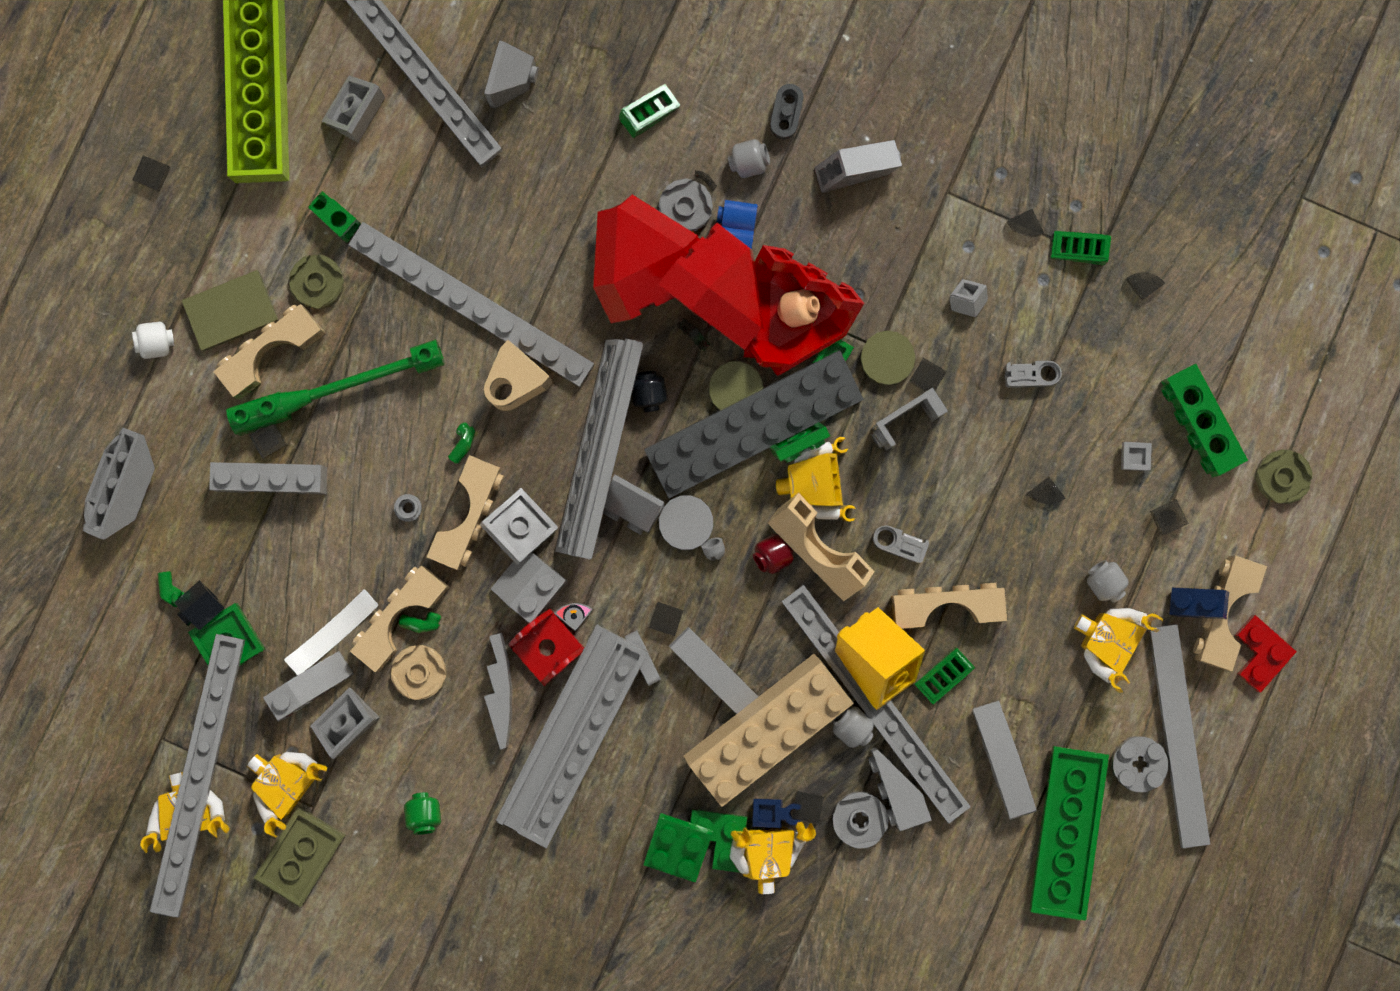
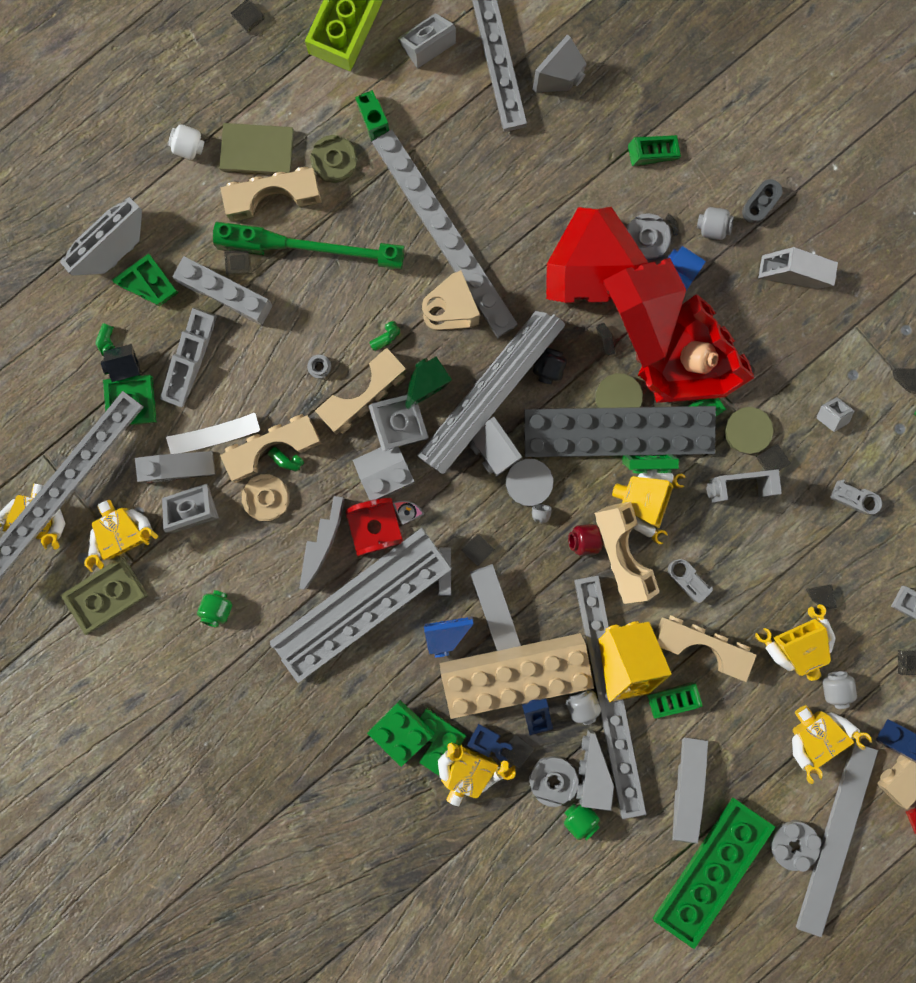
camera: 25 degrees right, 0 degrees up
none -> green wing [112,254,178,307]
none -> light grey slope [160,308,217,407]
none -> dark green slope [405,356,452,409]
none -> blue slope [424,617,473,658]
none -> dark blue plate [522,698,553,735]
none -> green head [564,803,600,841]
none -> yellow torso [755,604,835,681]

